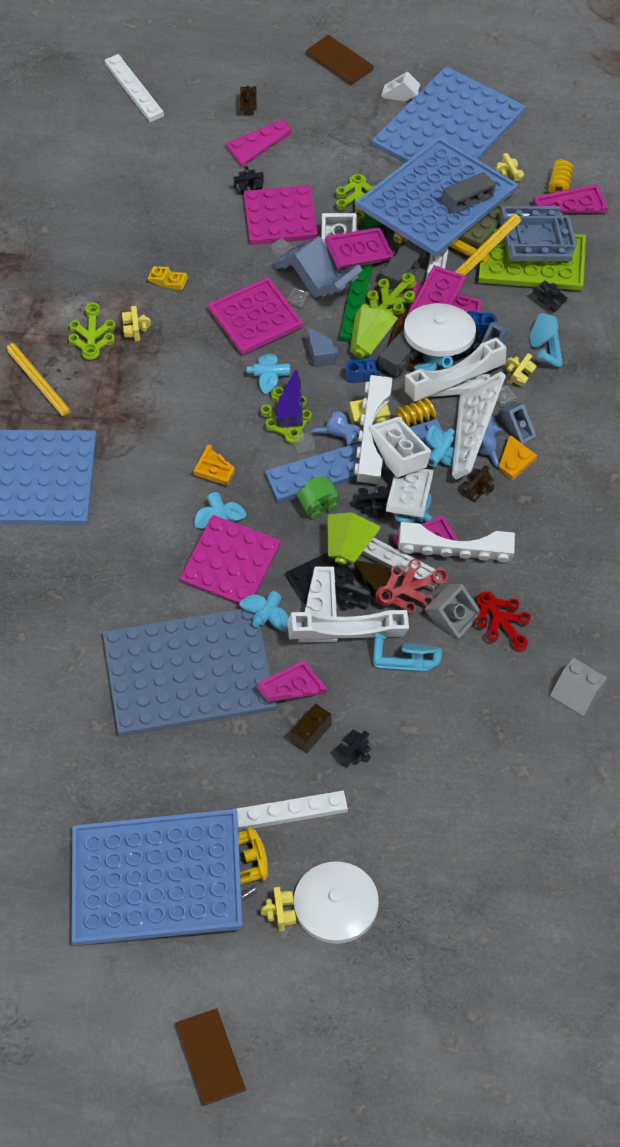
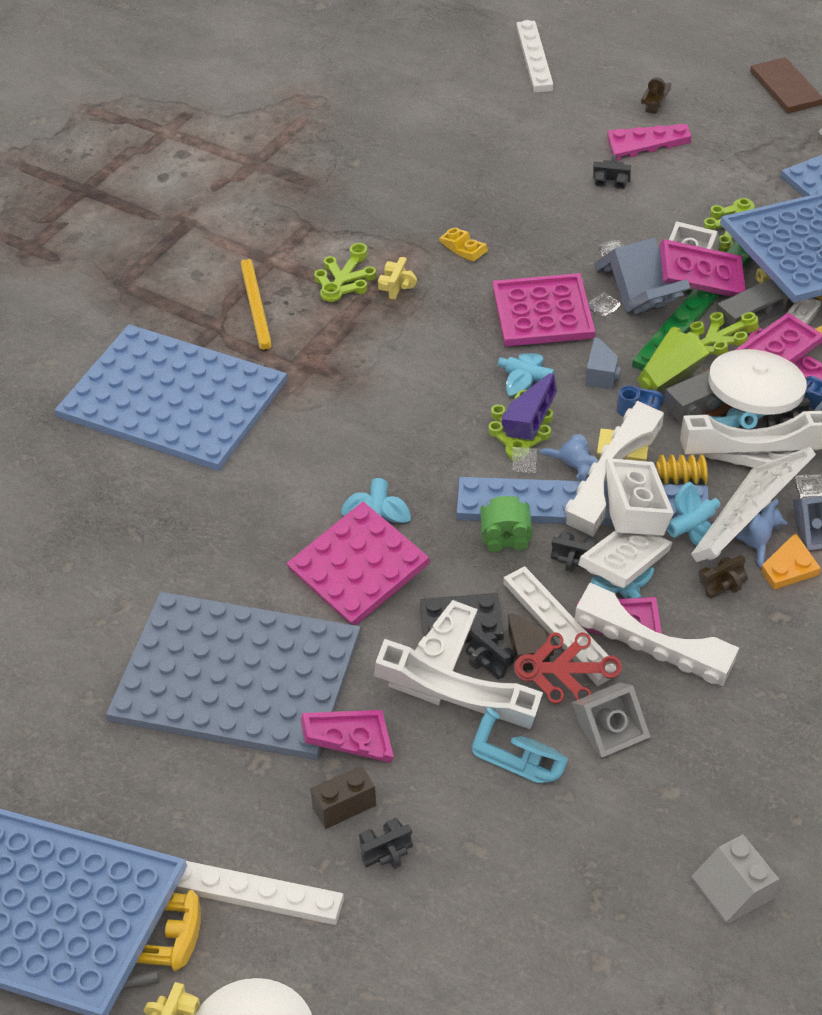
camera: 25 degrees right, 10 degrees down
light orange wing [193,444,235,486] -> none
medium azure plant [239,591,288,632] -> none
dark pink plate [244,185,318,245] -> none
lime slope [328,512,380,565] -> none
red plant [476,591,531,652] -> none

